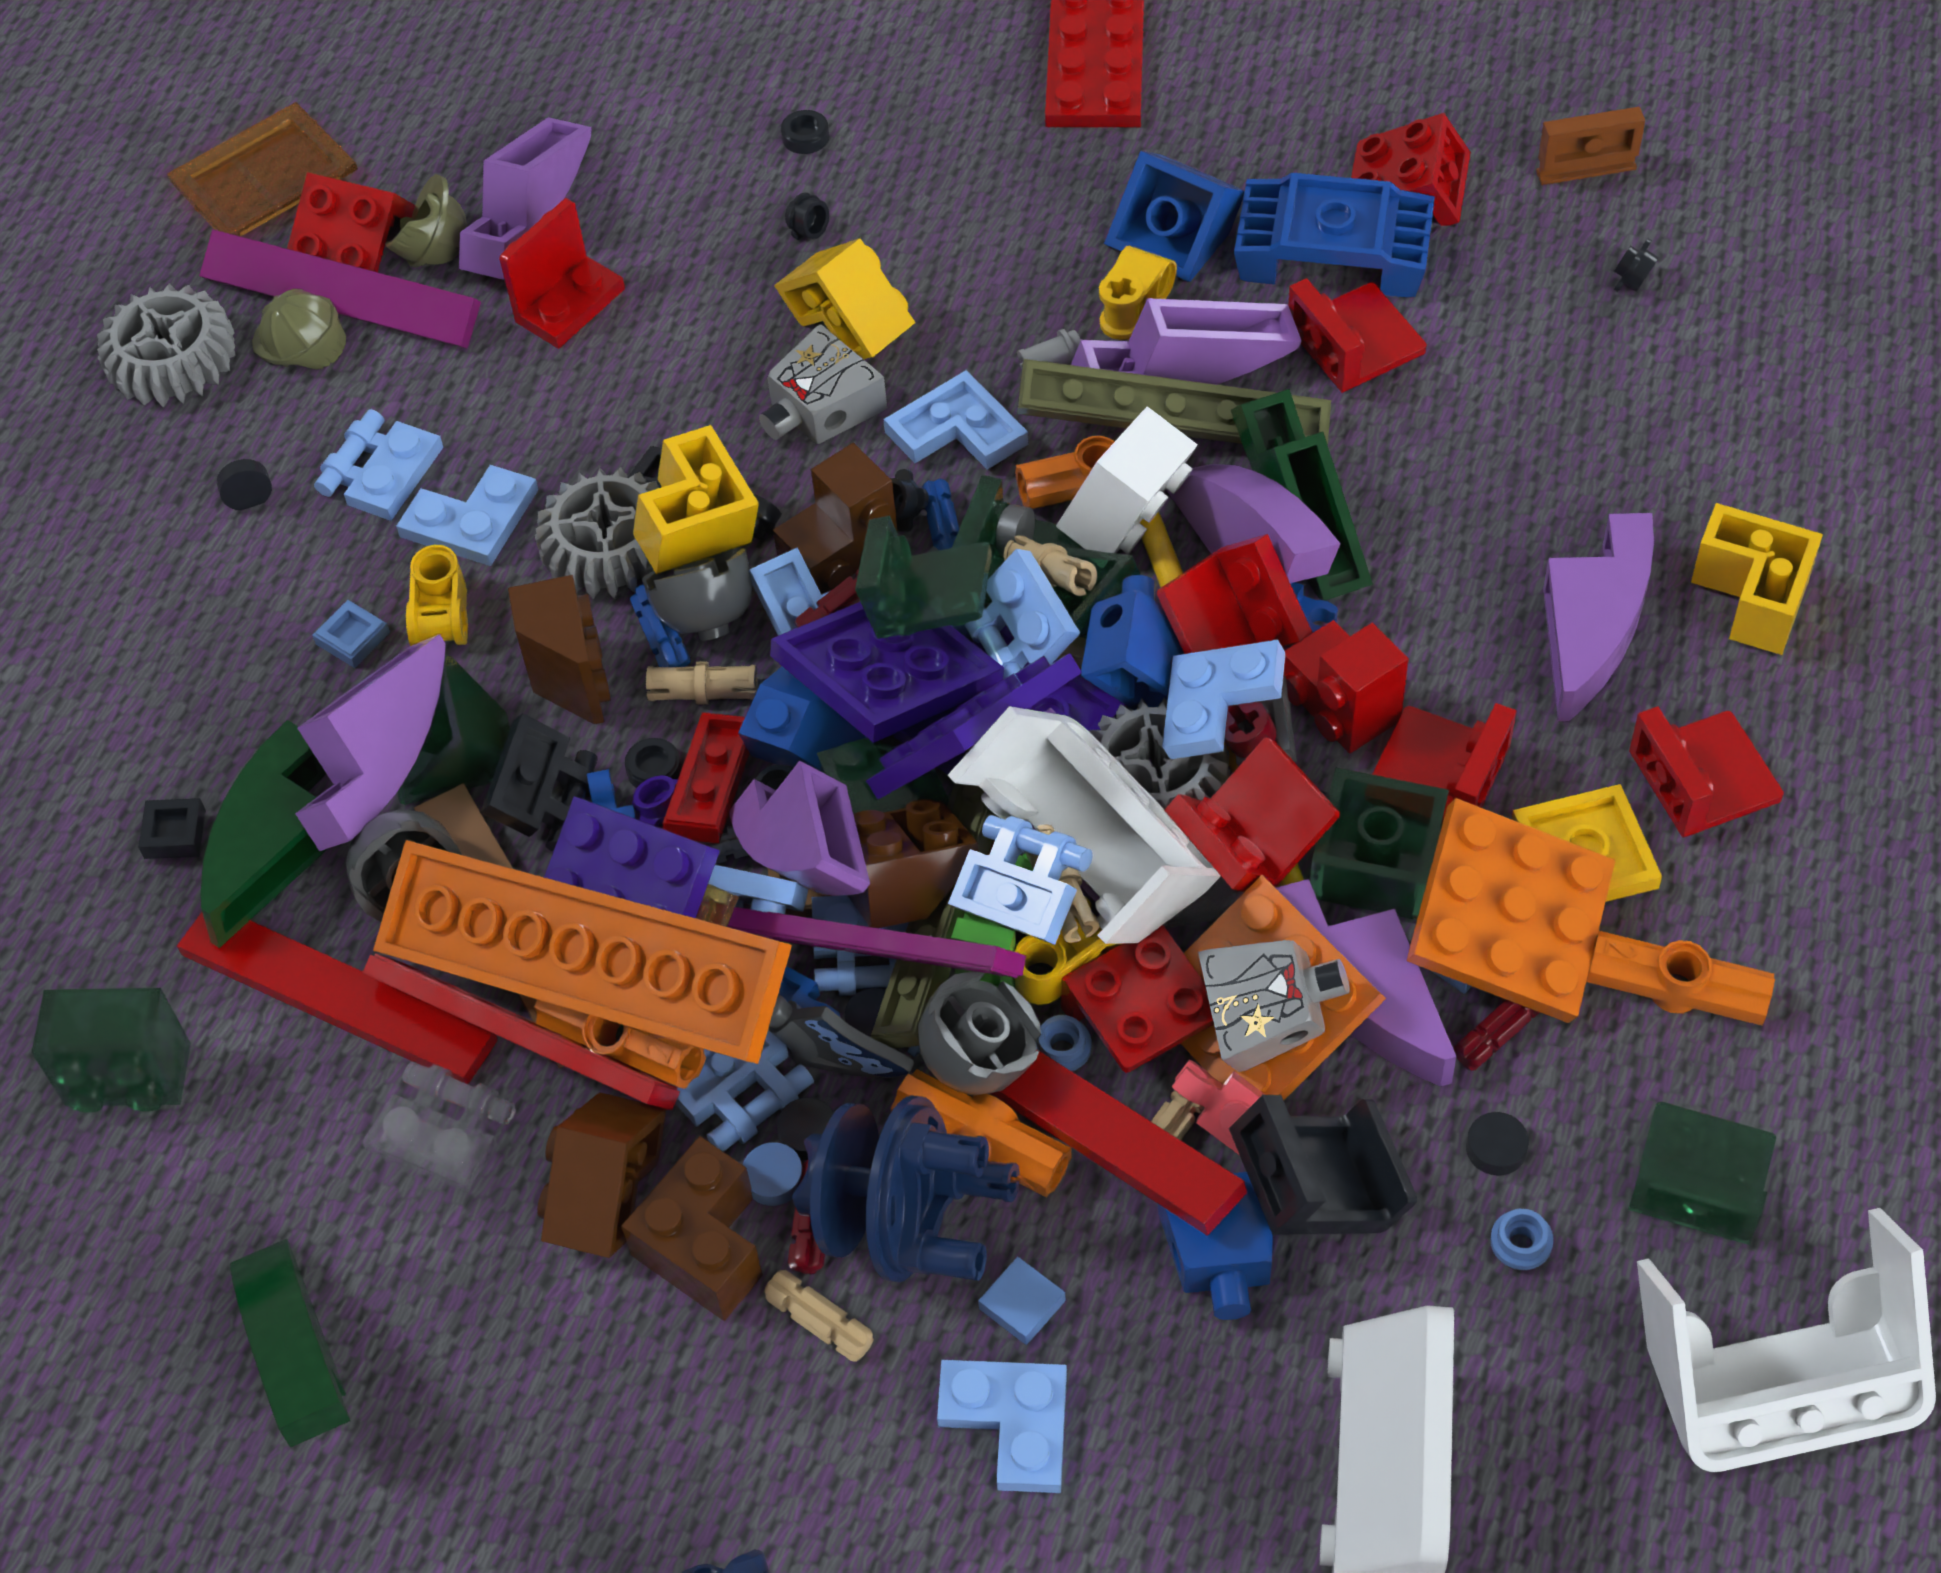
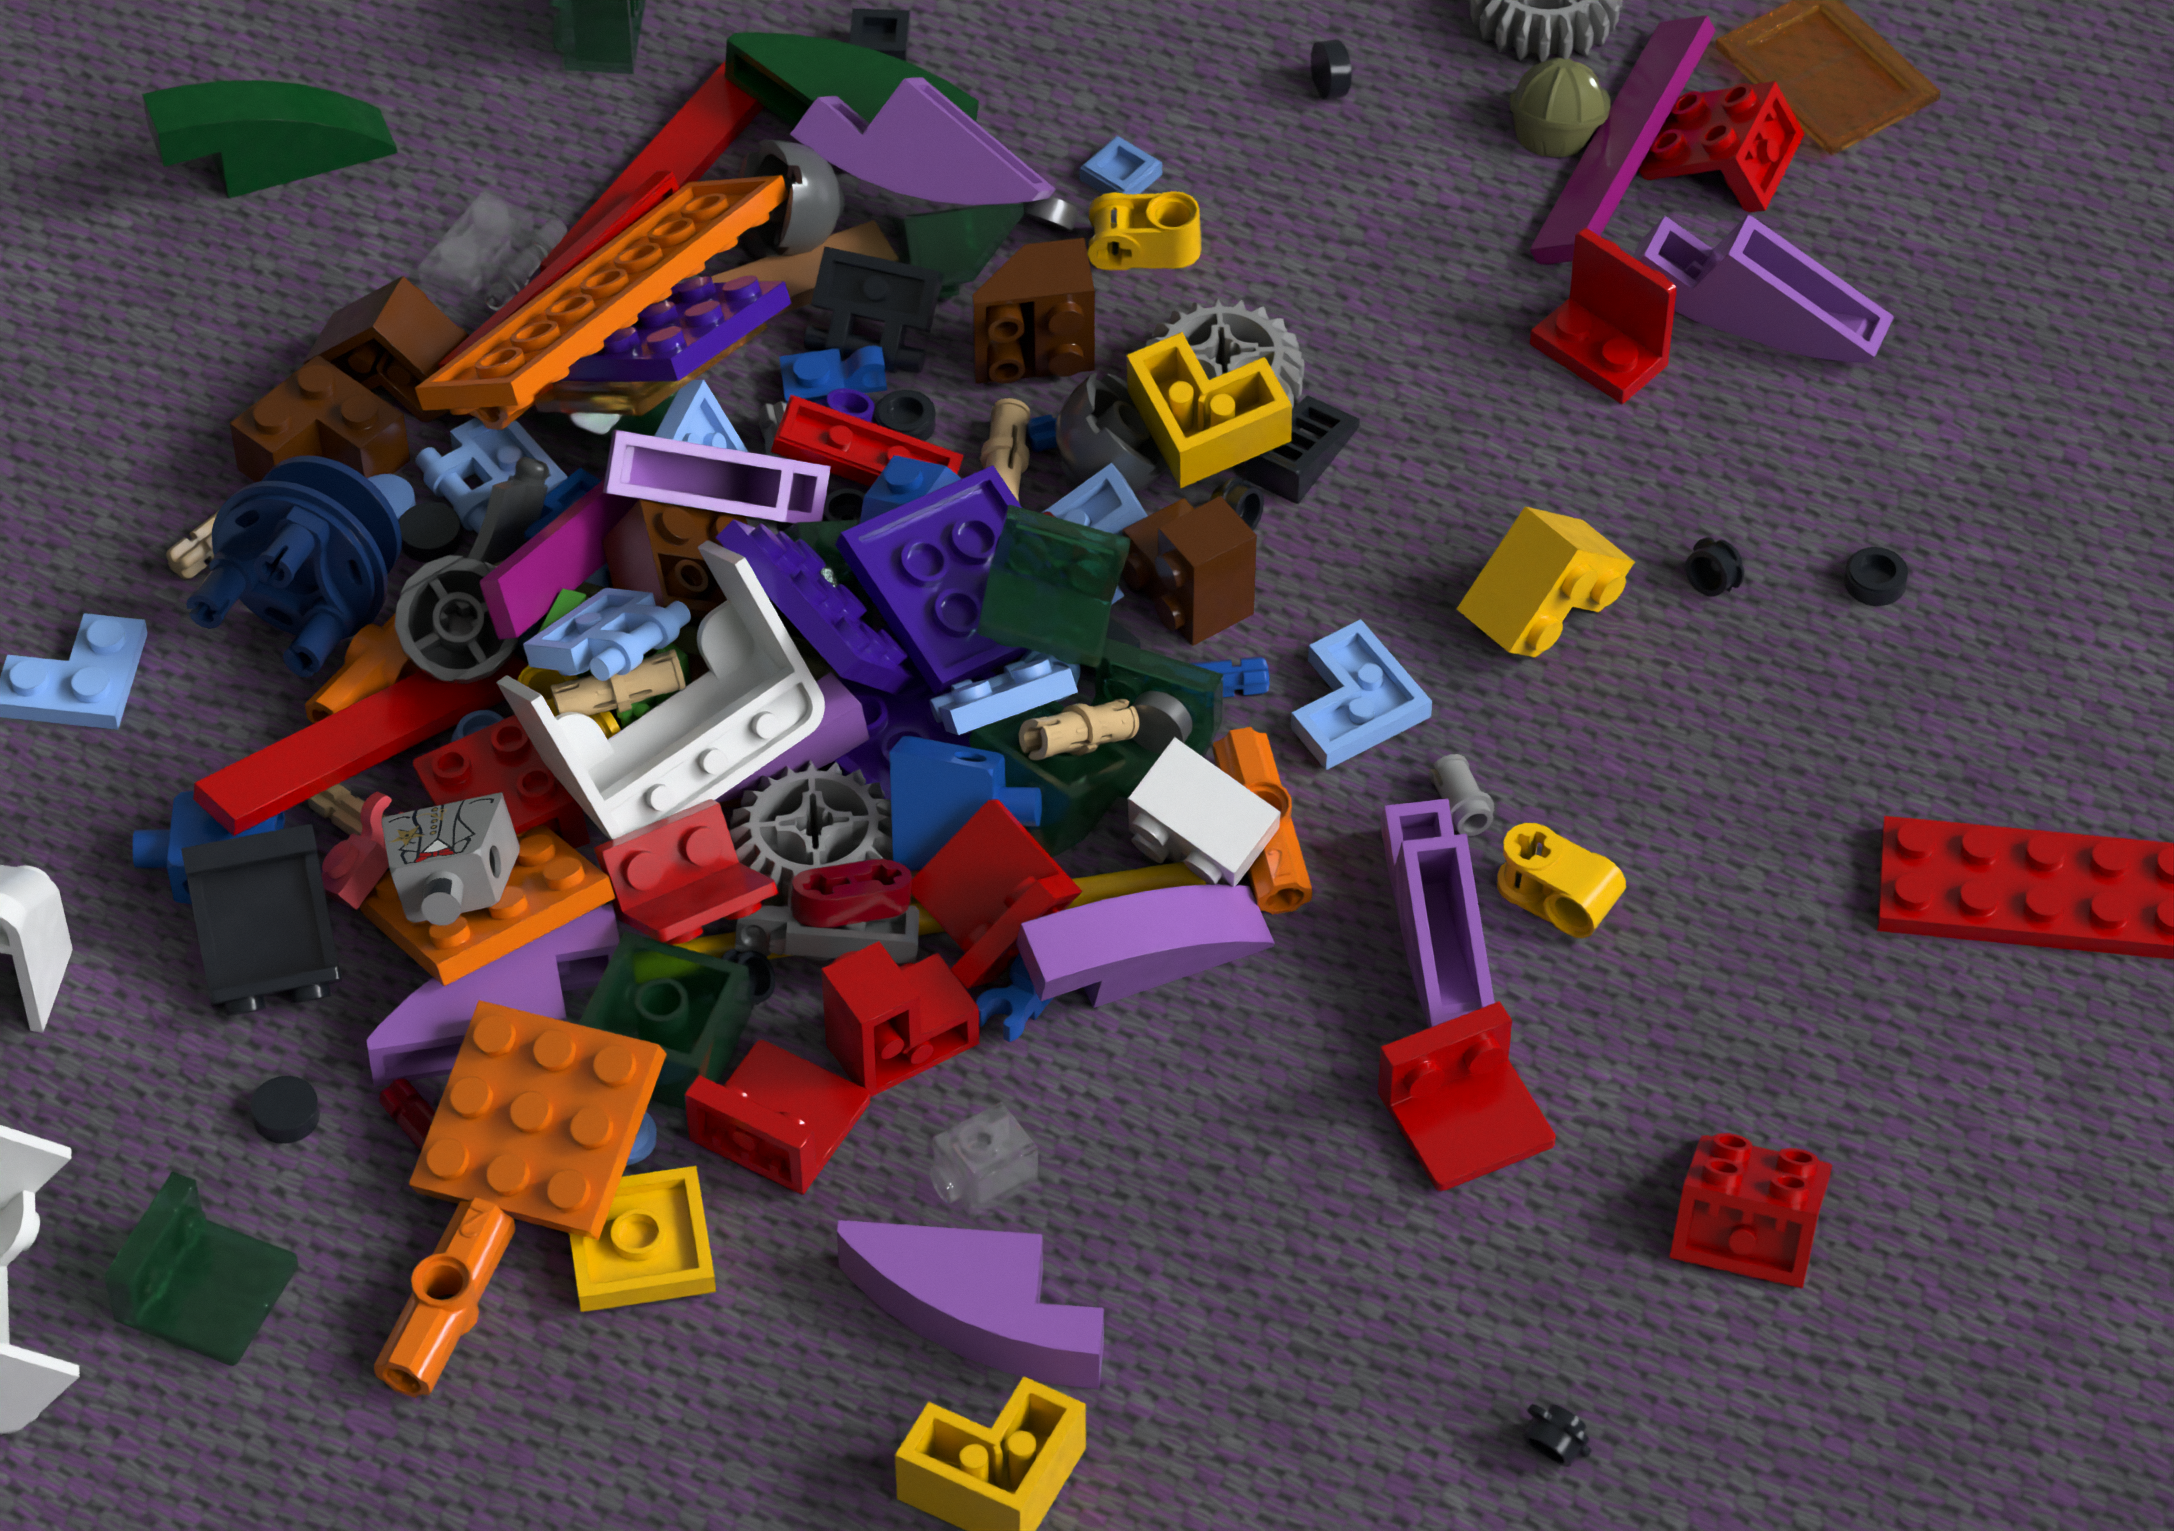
camera: 90 degrees right, 5 degrees down
light blue plate [314,409,443,521] -> none
olive piece [386,174,467,268] -> none
light blue plate [396,465,539,566] -> none
light grey torso [759,324,887,444] -> none
black plate [890,469,929,532] -> none
medium blue tile [978,1256,1066,1345] -> none
olive tile [1017,359,1331,444] -> none
blue slope [1104,151,1245,282] -> none
light blue plate [1162,640,1285,759] -> none
dark green slope [1231,389,1373,601] -> none
blue plate [1234,173,1435,297] -> none
medium blue plate [1490,1209,1553,1270] -> none
dark orange plate [1536,106,1645,185] -> none
red bracket [1629,706,1784,838] -> none
none -> clear brick [929,1101,1038,1220]

